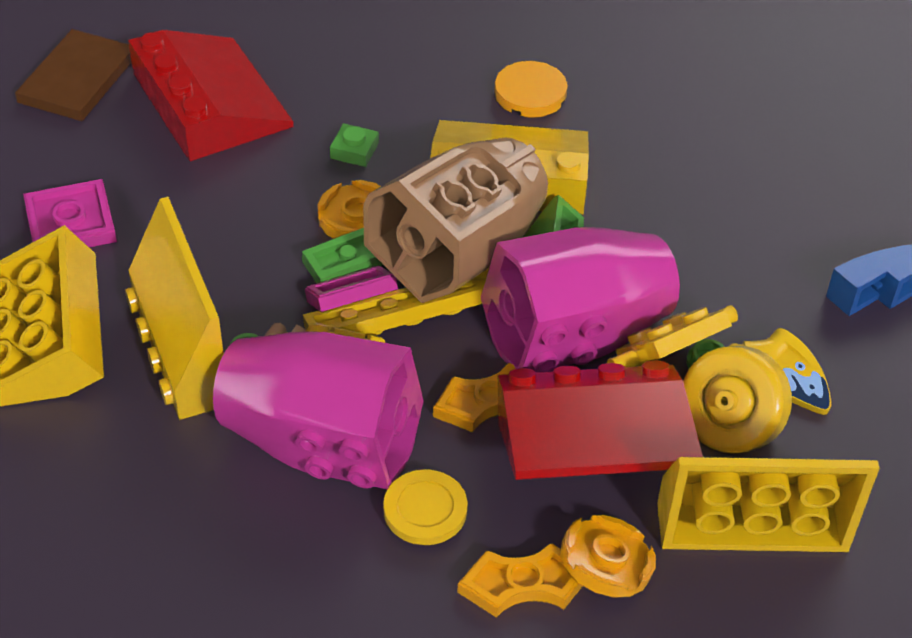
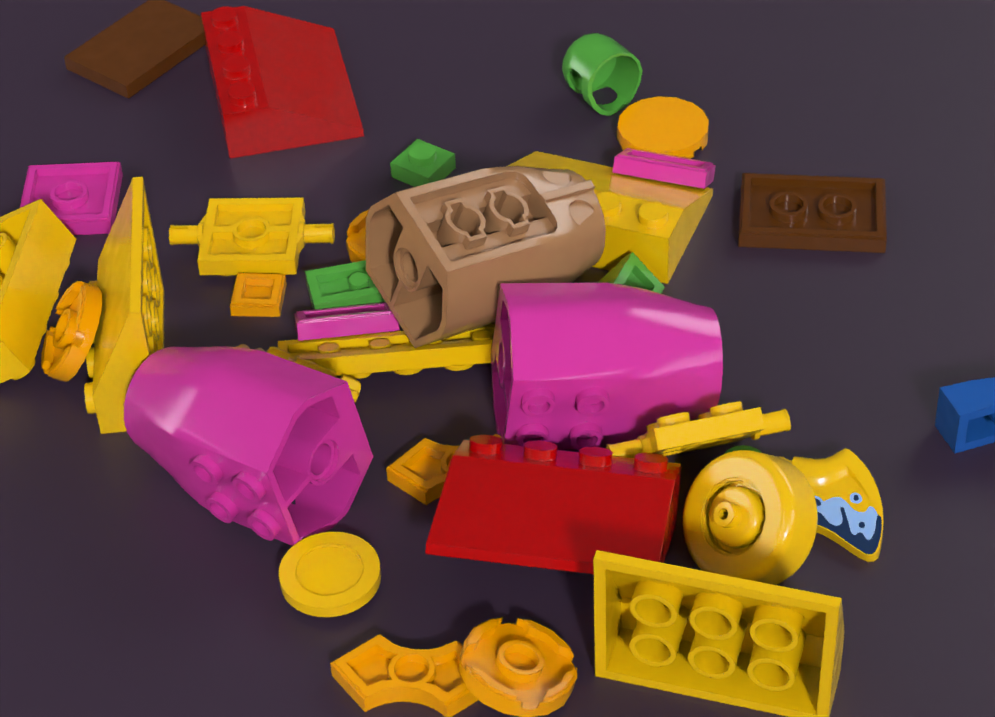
camera: 20 degrees right, 5 degrees down
none -> light orange tile [41,281,102,382]
none -> yellow plate [169,197,335,276]
none -> light orange tile [230,273,287,317]
none -> bright green helmet [562,33,642,116]
none -> dark pink tile [612,148,716,189]
none -> reddish brown tile [738,173,887,253]

